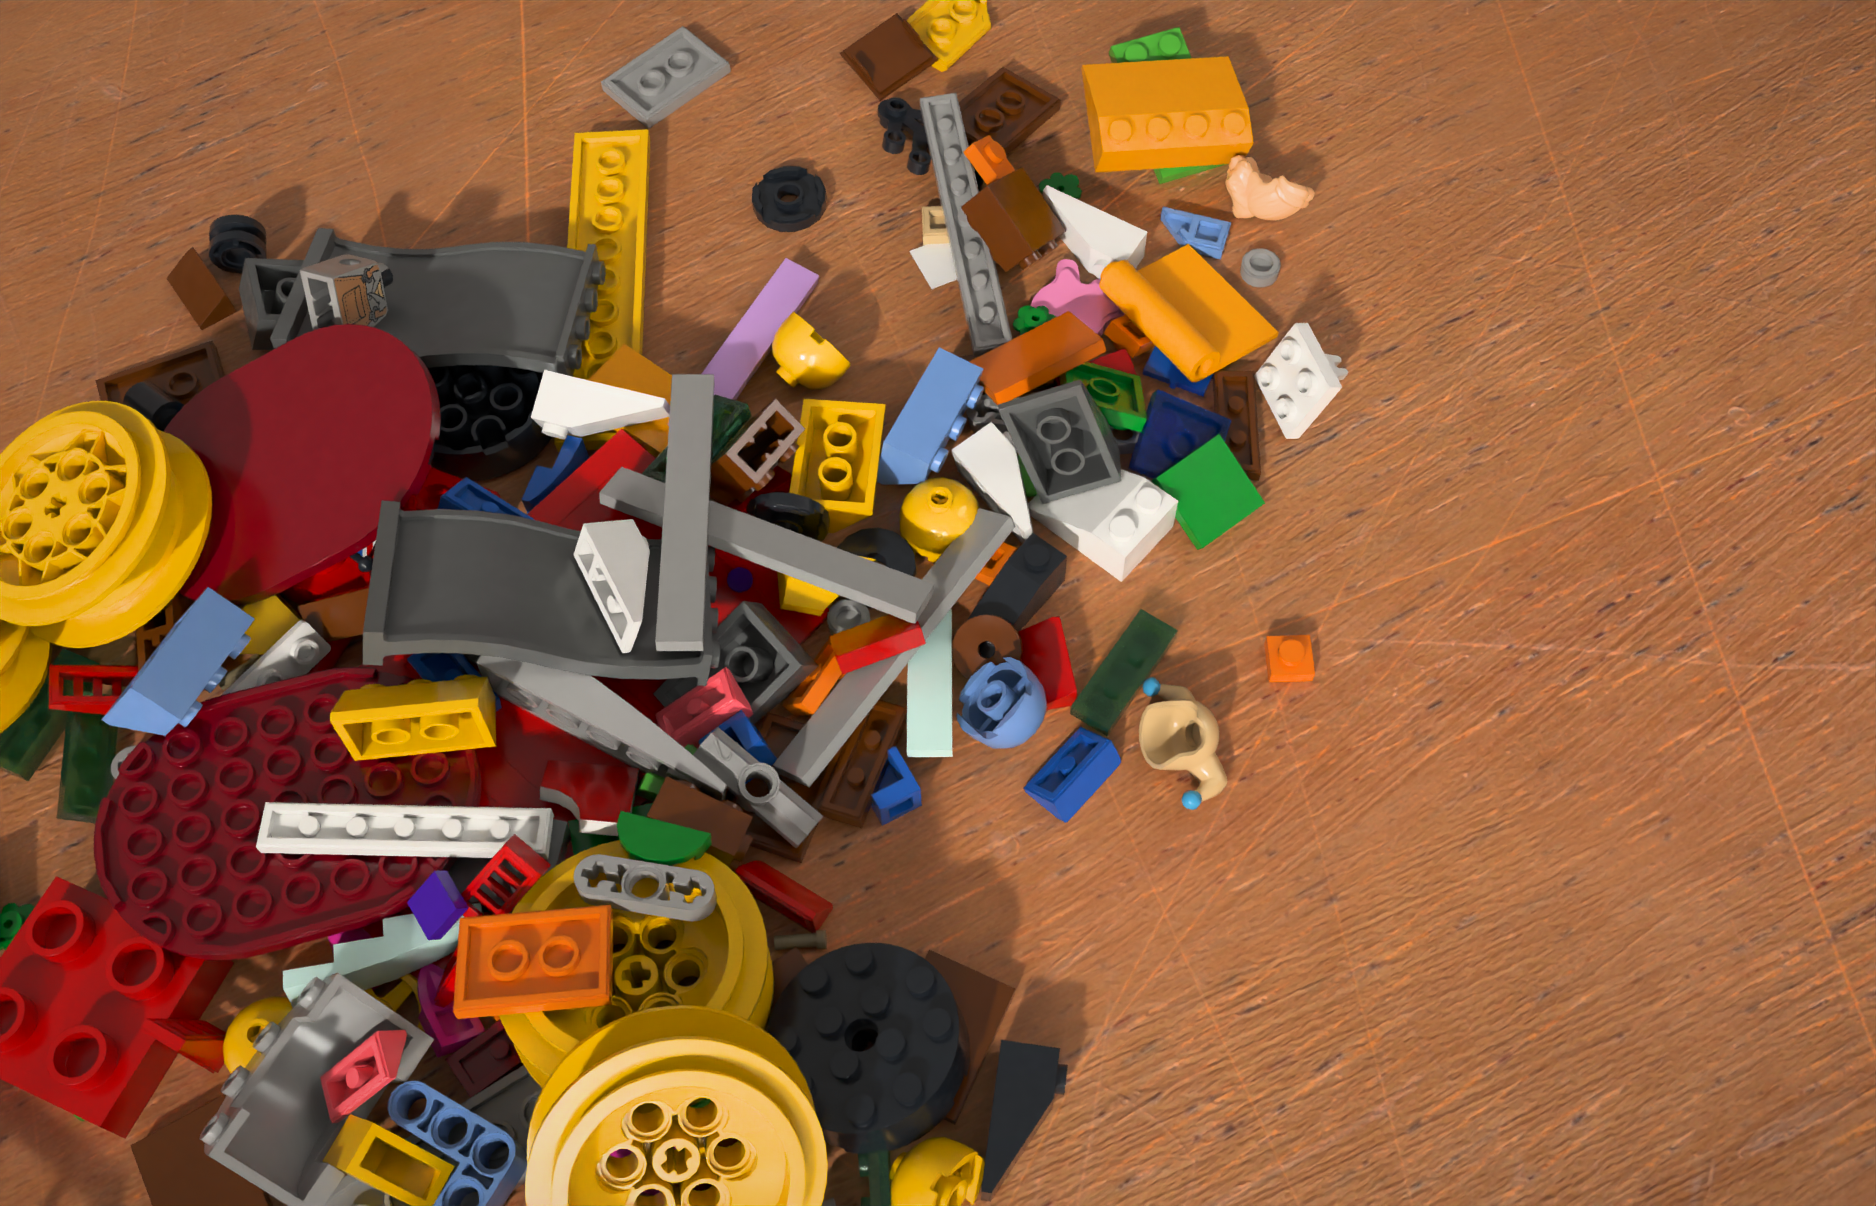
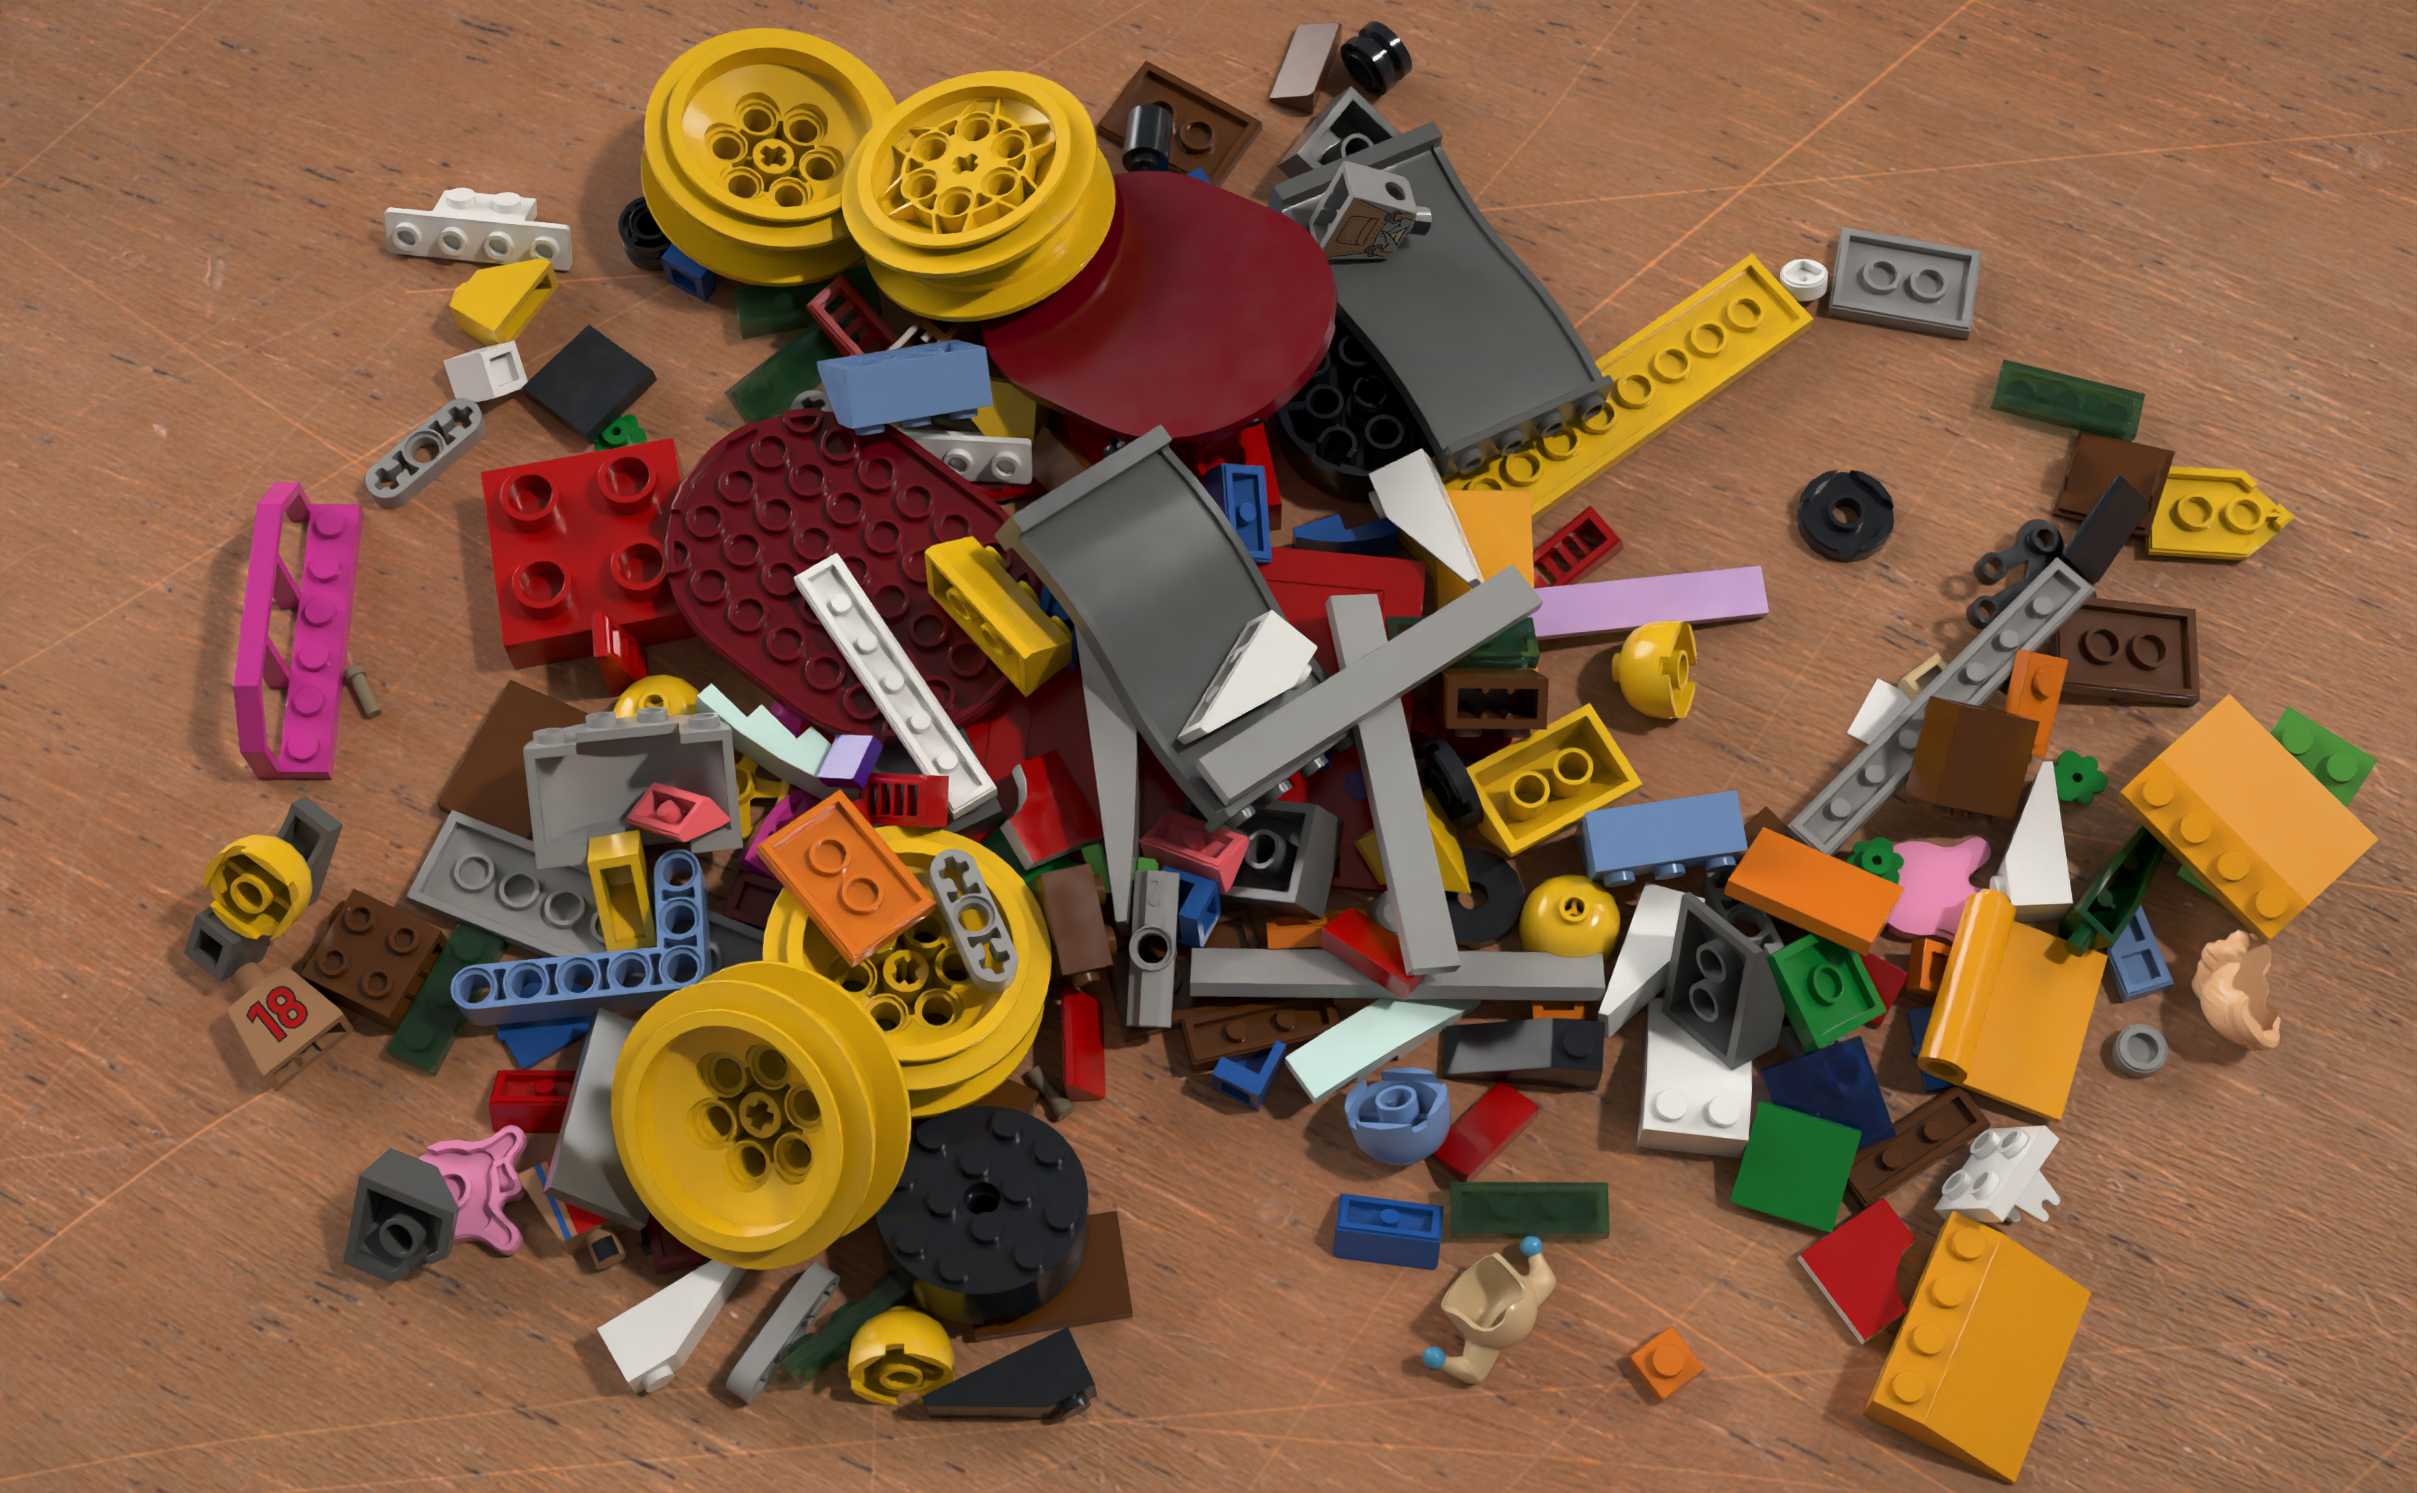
camera: 55 degrees right, 5 degrees up
green tile [617,811,712,866] -> none
reddish brown piece [952,615,1023,680] -> none
none -> red slope [1533,505,1624,589]
none -> white tile [1780,259,1828,301]
none -> red tile [1797,1197,1916,1345]
none -> light orange slope [1862,1211,2092,1485]
none -> clear green plate [1990,359,2145,442]
none -> dark green piece [2058,825,2166,957]
none -> black slope [2062,475,2149,584]

